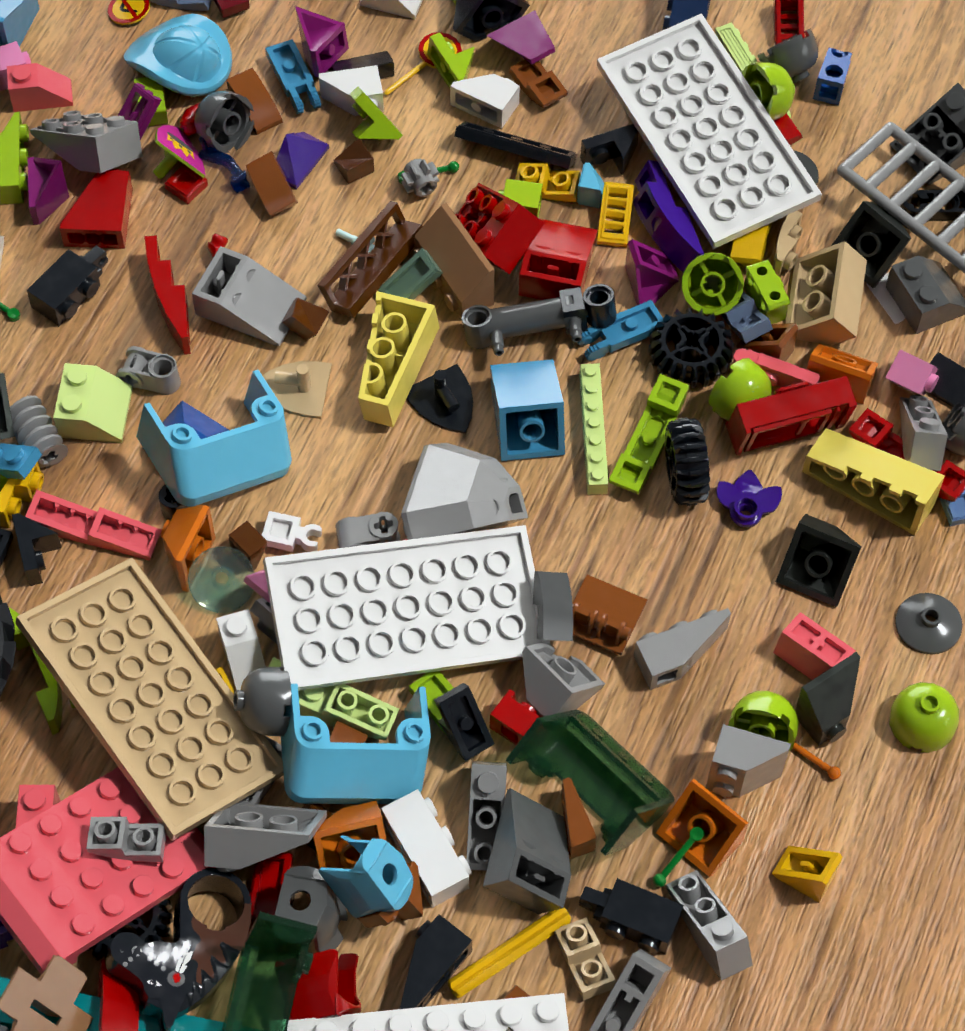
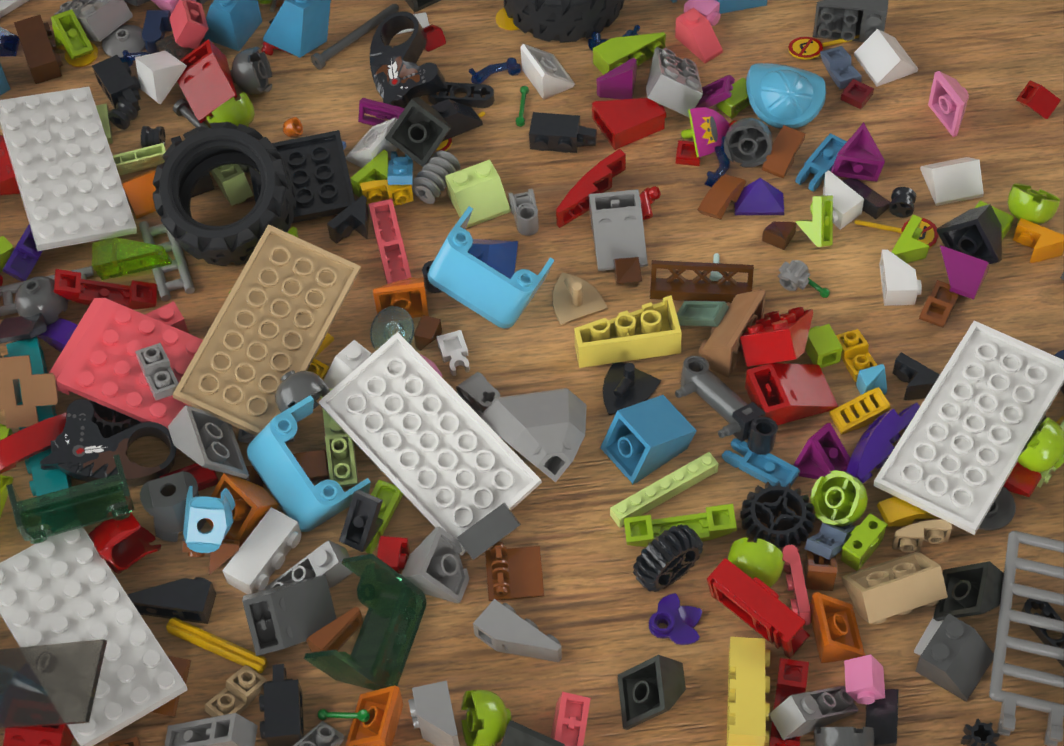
camera: 65 degrees right, 5 degrees down
black tile [454,121,577,169] -> none
none -> black wheel [889,187,916,218]

